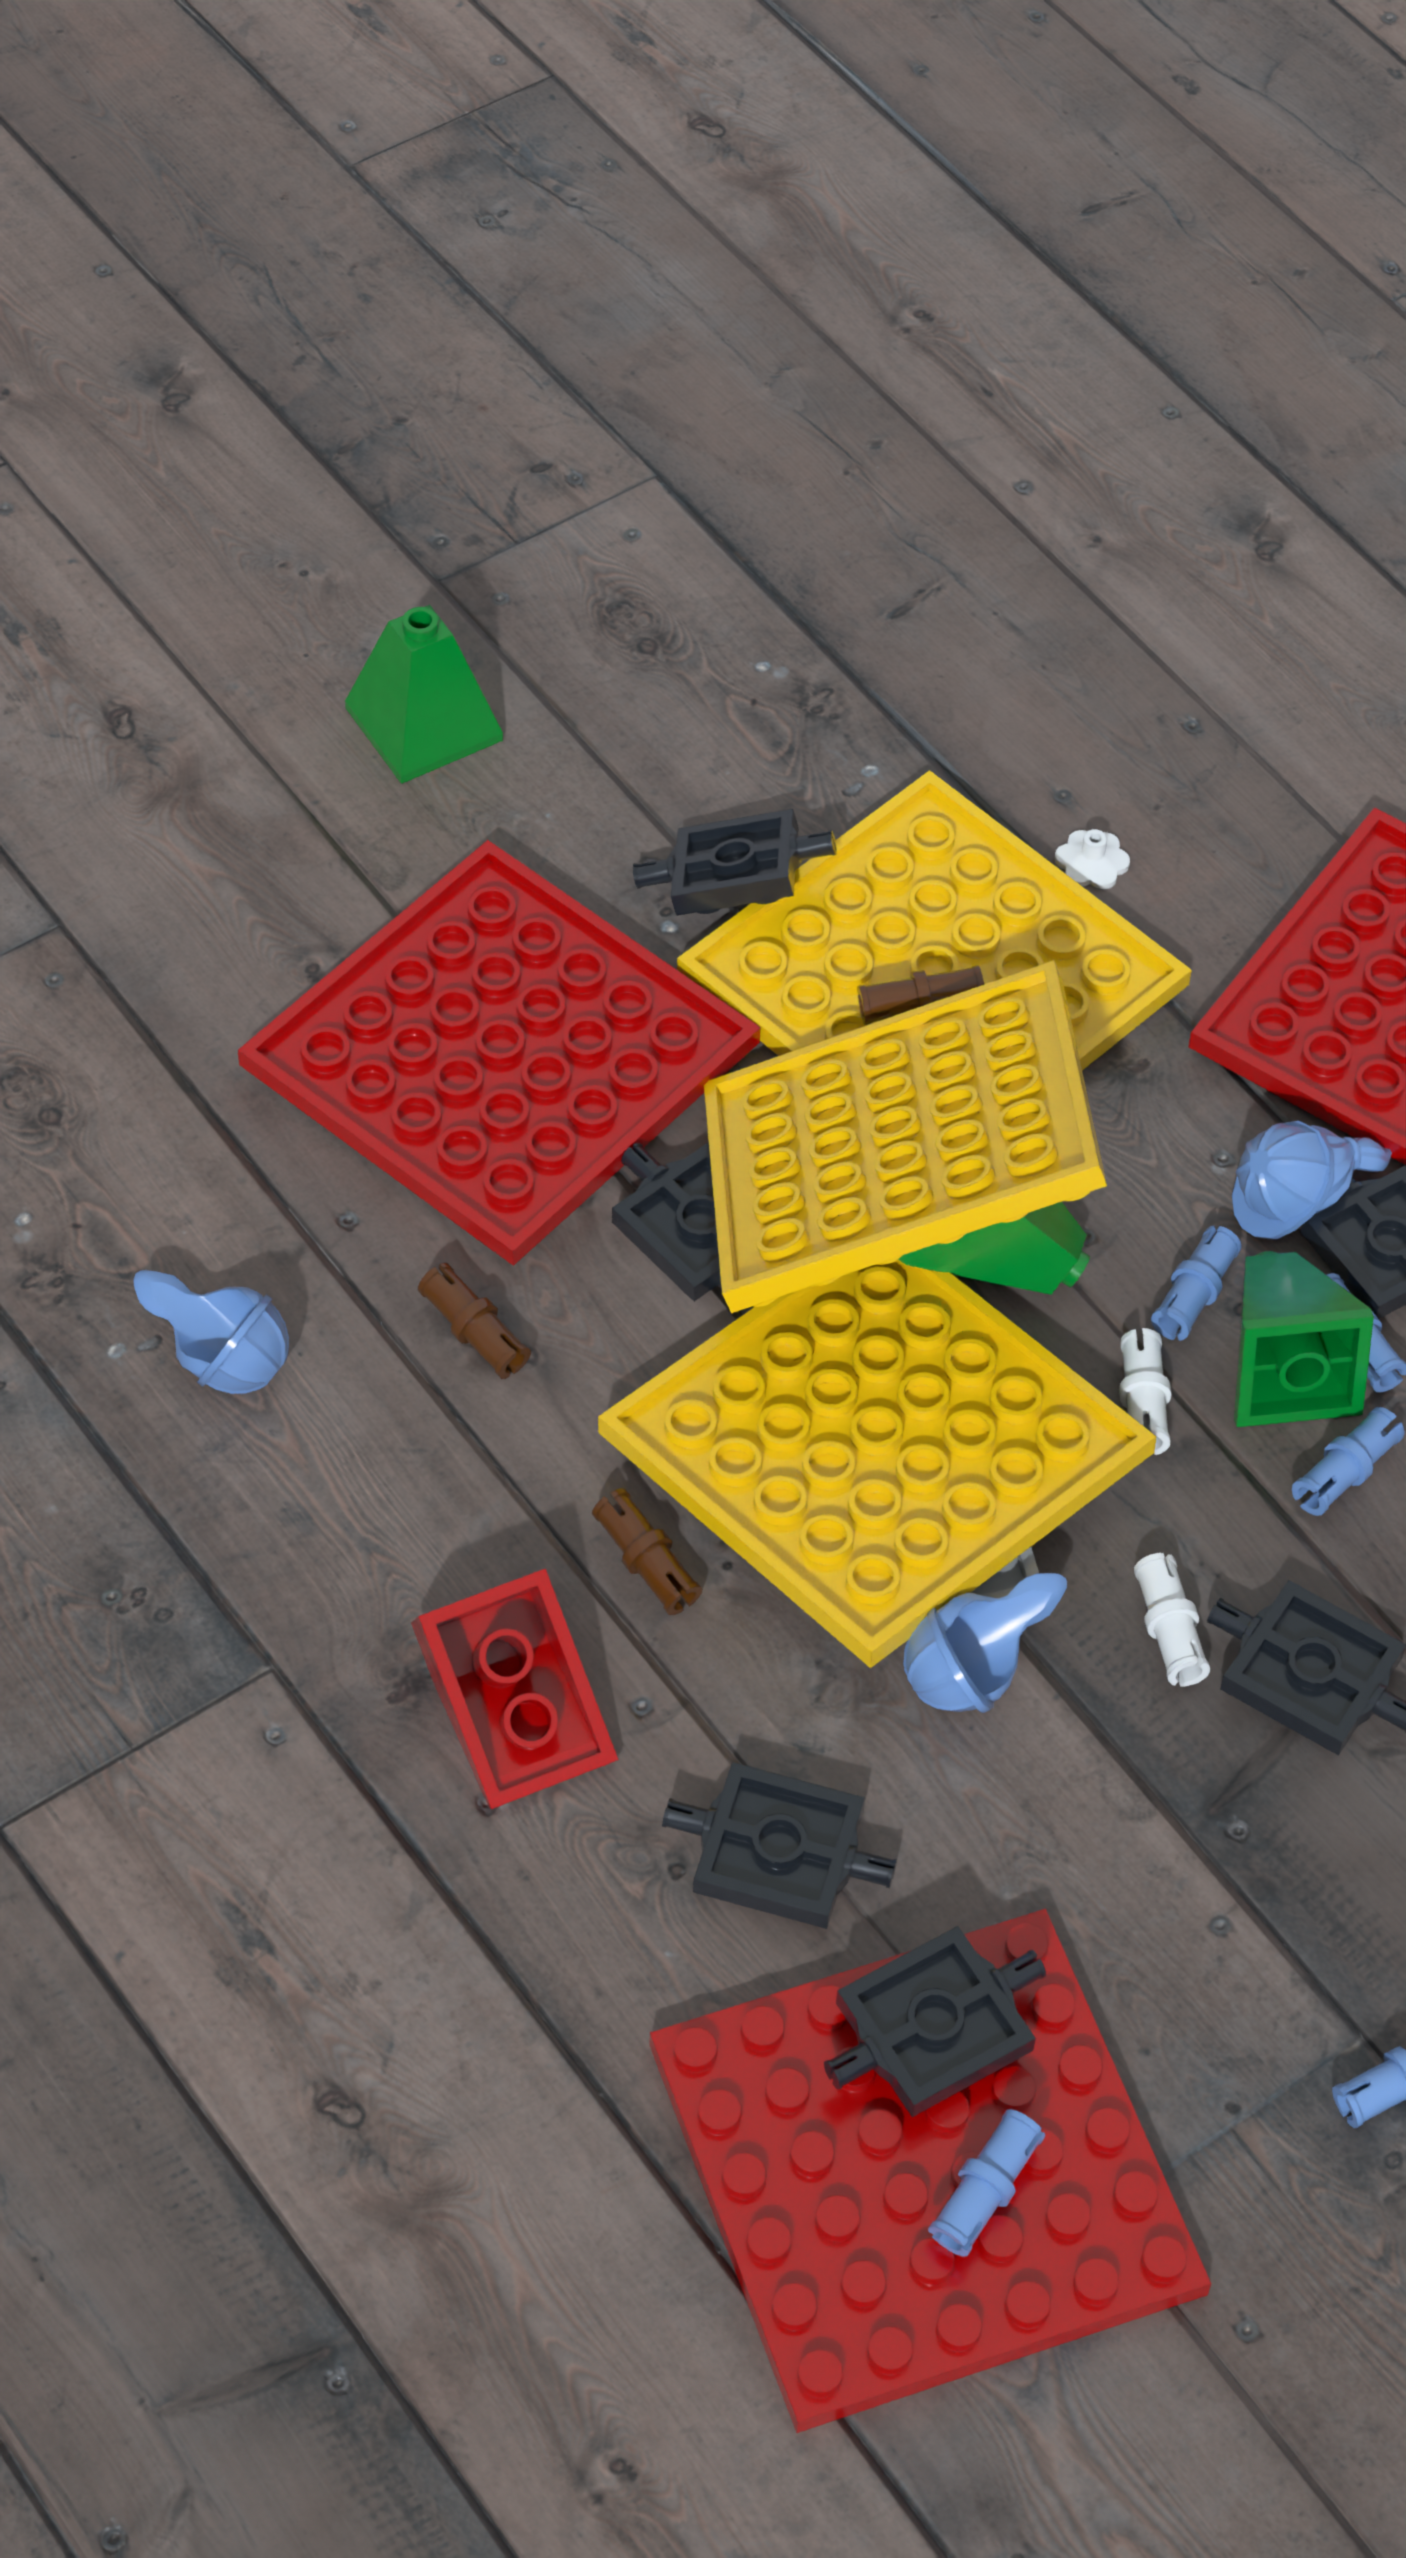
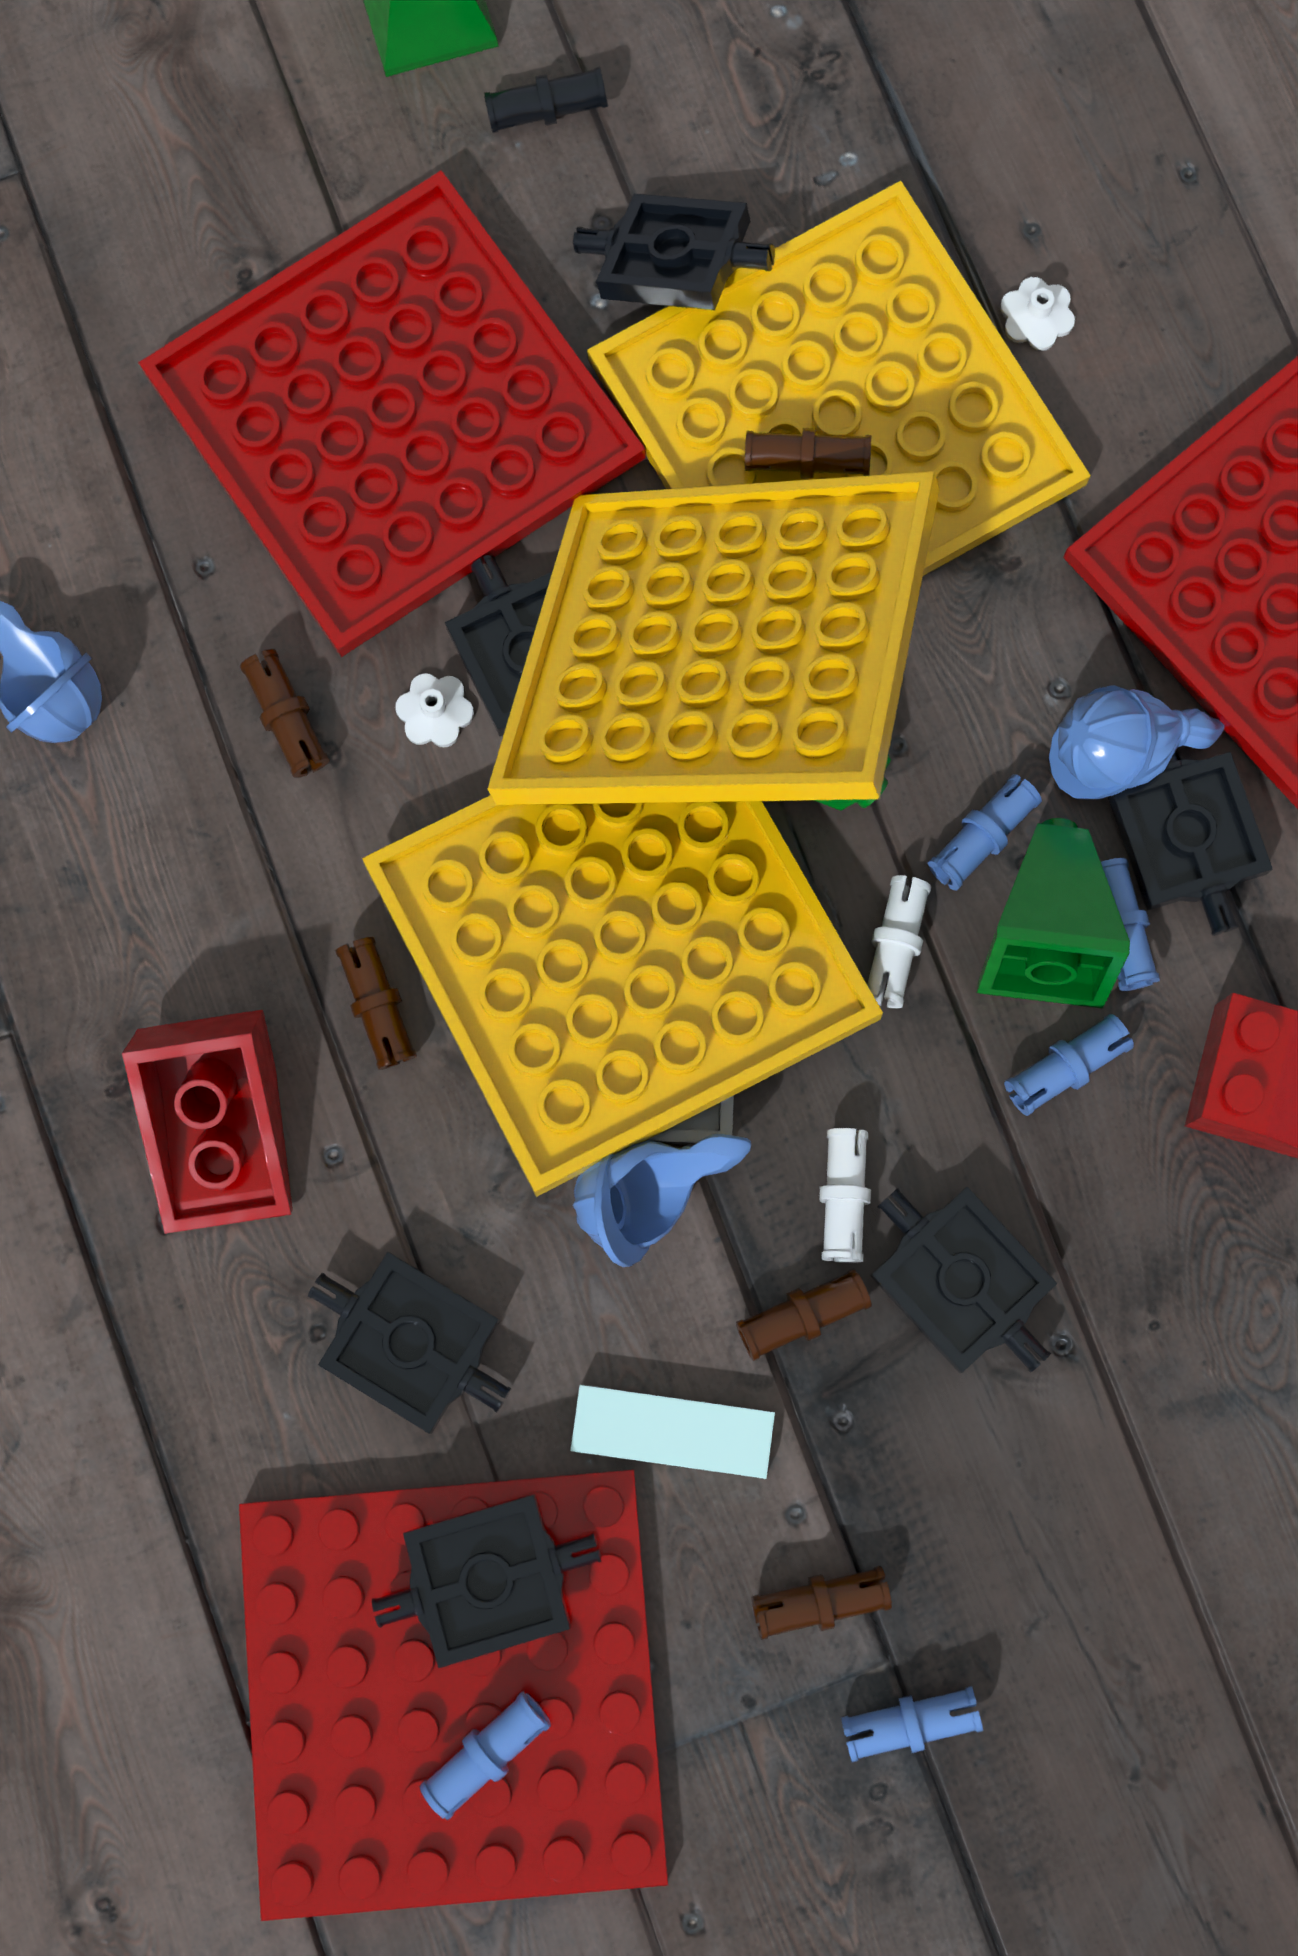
camera: 20 degrees right, 25 degrees up
none -> white plant [395,673,474,747]
none -> black pin [484,67,608,133]
none -> light aqua tile [570,1385,775,1479]
none -> reddish brown pin [736,1268,872,1361]
none -> reddish brown pin [751,1566,892,1640]

